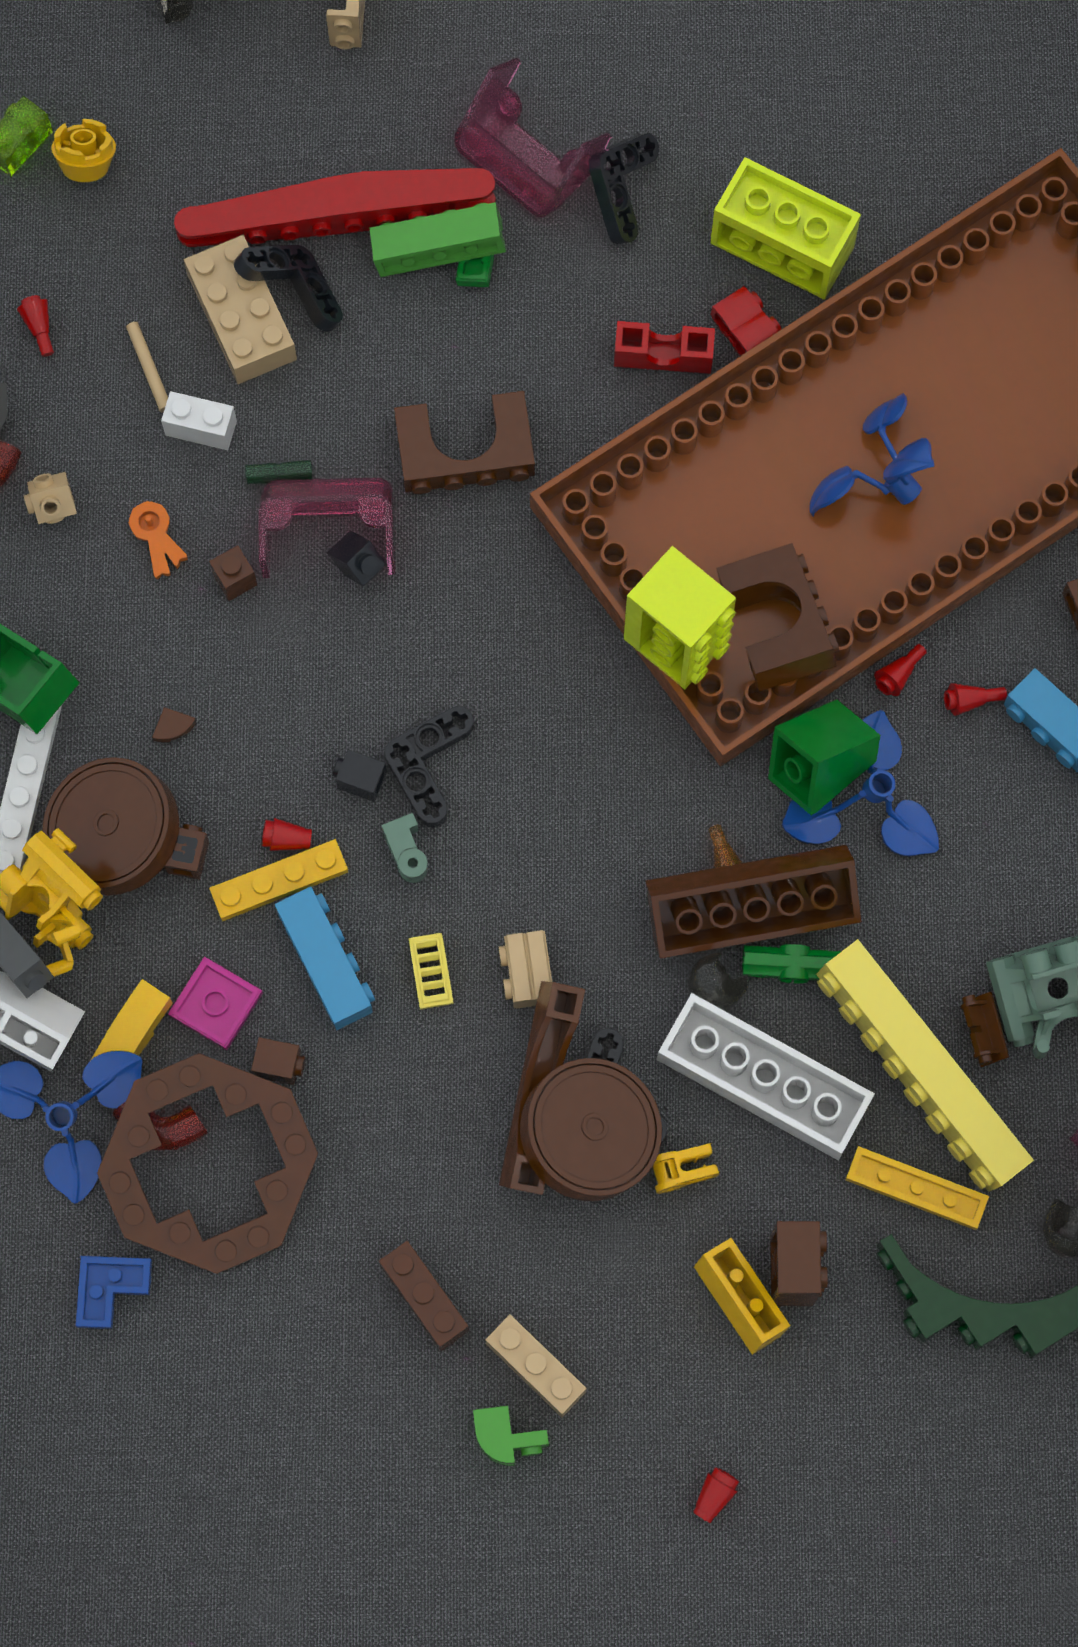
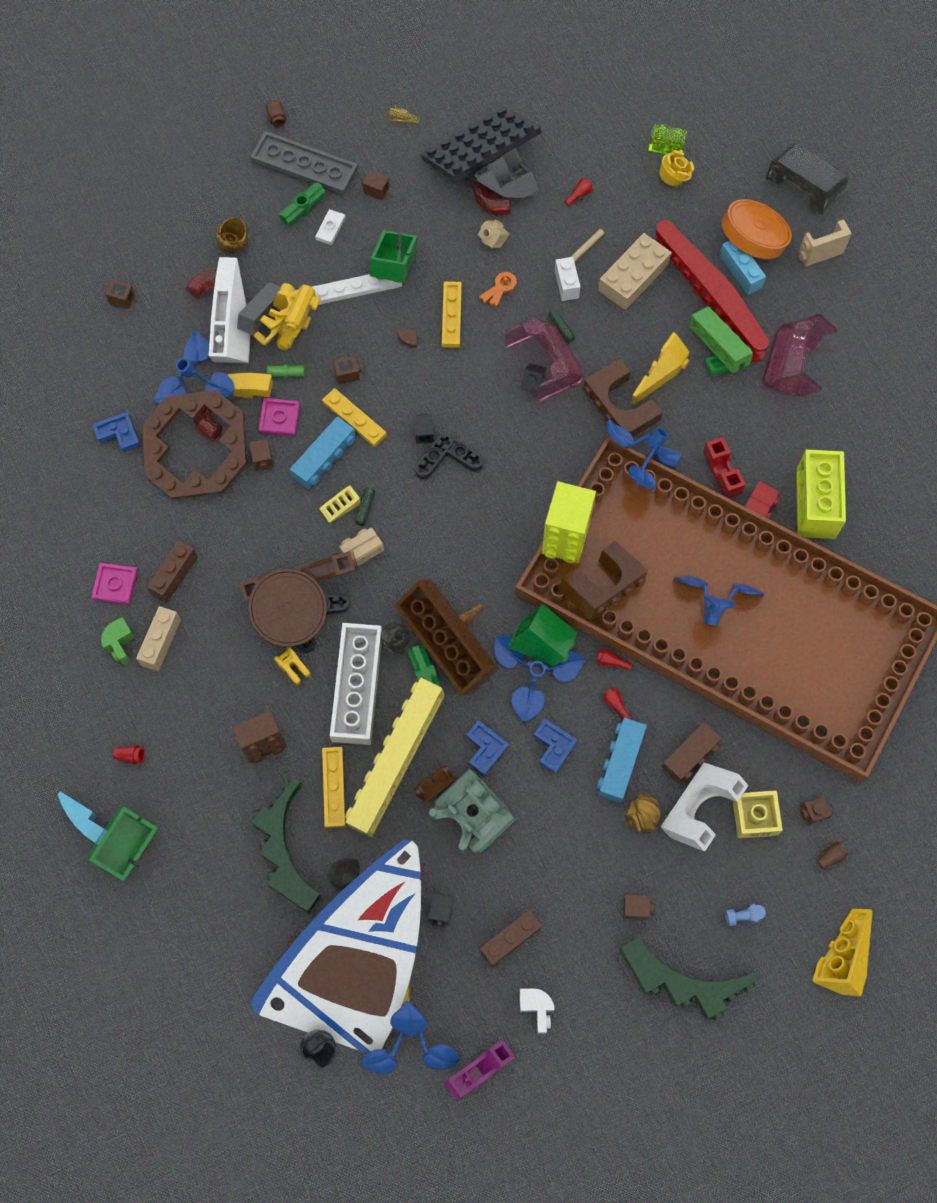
camera: 65 degrees right, 5 degrees down
reddish brown brick [42,757,179,895] -> none
reddish brown brick [209,545,257,601] -> none
black beam [234,245,343,332] -> none
red cone [262,818,312,851] -> none
sand green leg [381,813,428,883] -> none
black beam [589,133,659,245] -> none
yellow brick [694,1238,790,1355] -> none
none -> medium azure slope [58,792,104,843]
none -> green piece [85,806,158,881]
none -> dark pink tile [91,563,138,605]
none -> bright green pin [267,364,305,378]
none -> clear green piece [355,488,376,526]
none -> yellow plate [442,282,461,348]
none -> blue plate [466,720,509,776]
none -> blue plate [533,718,578,774]
none -> blue plant [607,419,682,490]
none -> yellow wedge [631,332,690,405]
none -> medium azure brick [719,241,766,295]
none -> orange brick [722,199,792,259]

